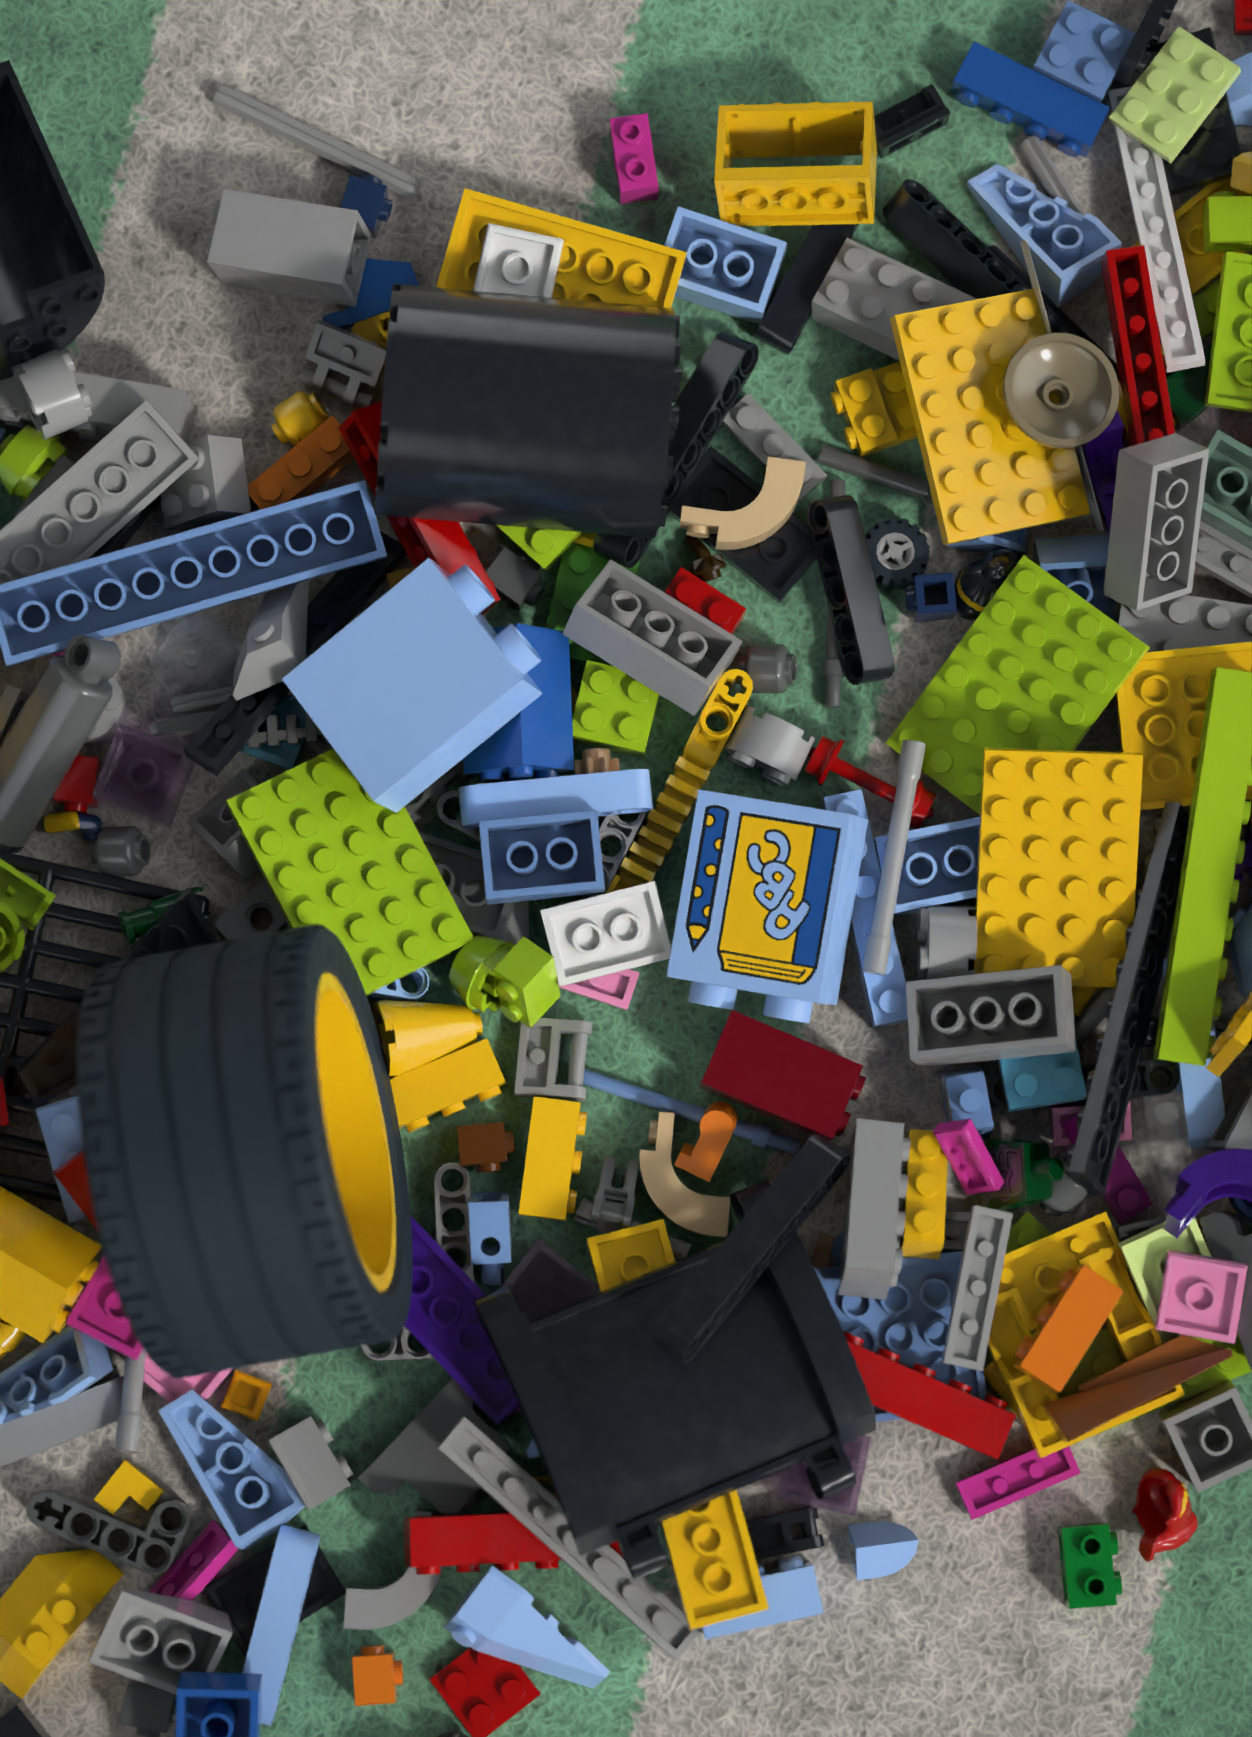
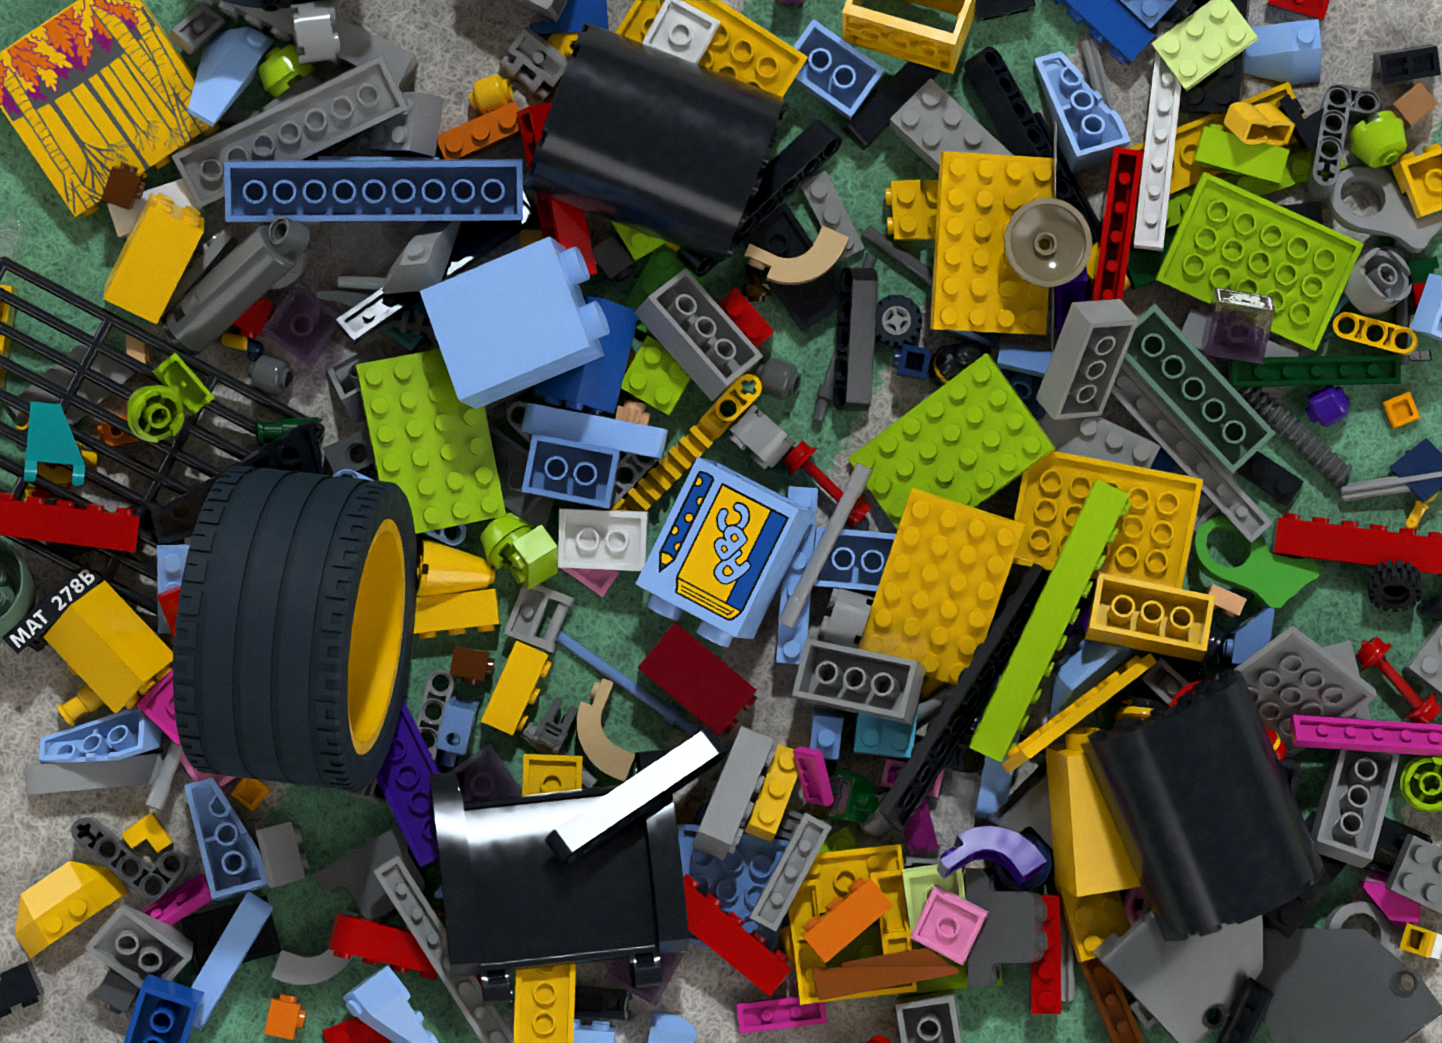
camera: 20 degrees right, 5 degrees up
orange leg [674,1101,738,1182] -> none

